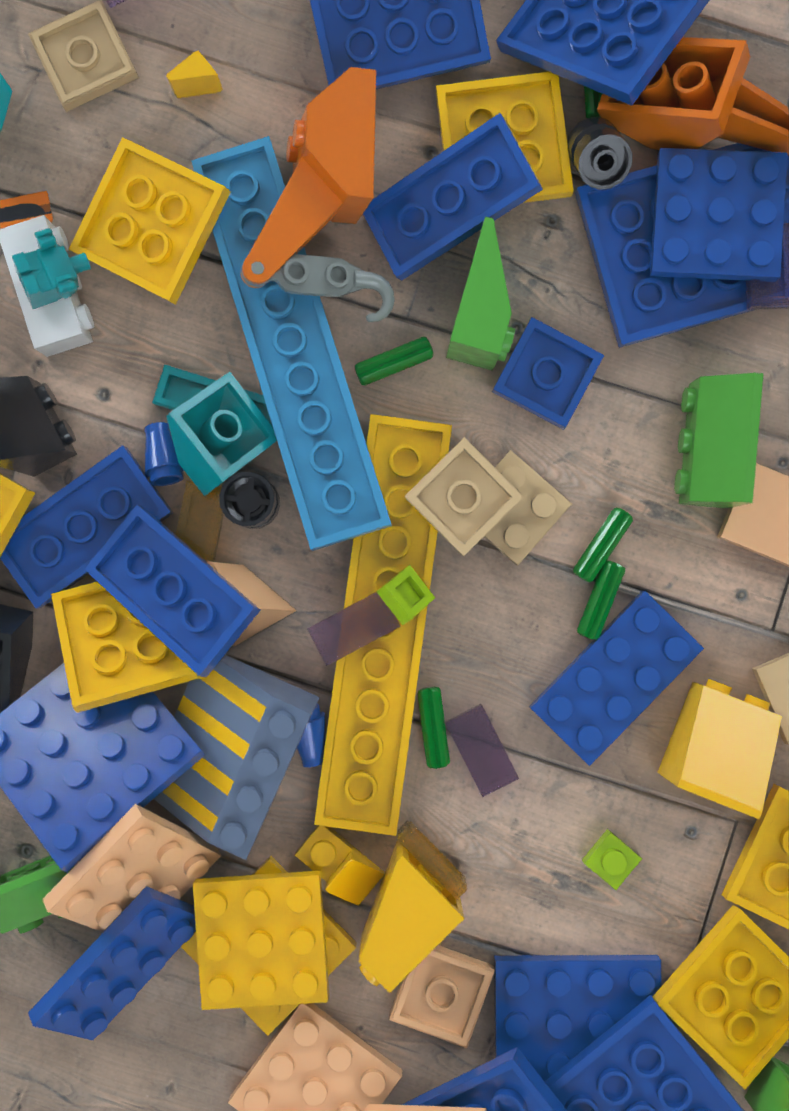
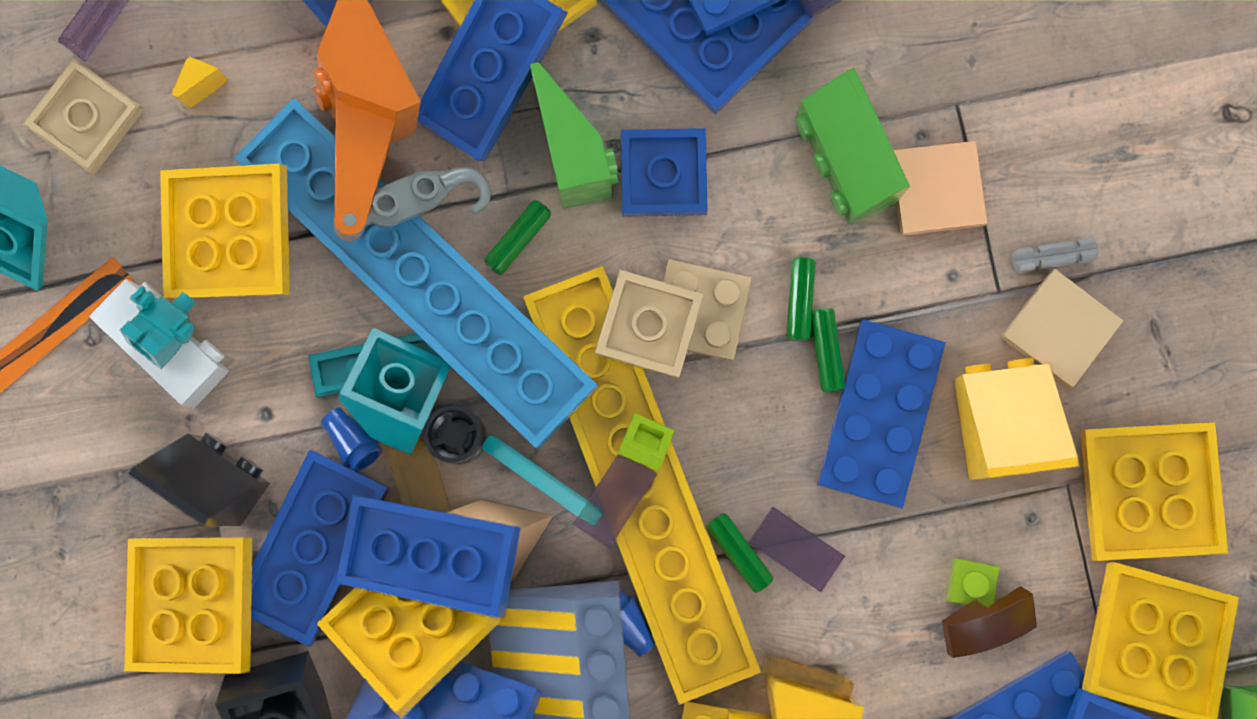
camera: 25 degrees left, 5 degrees down
none -> teal tile [481,435,603,526]
none -> reddish brown slope [942,586,1037,658]

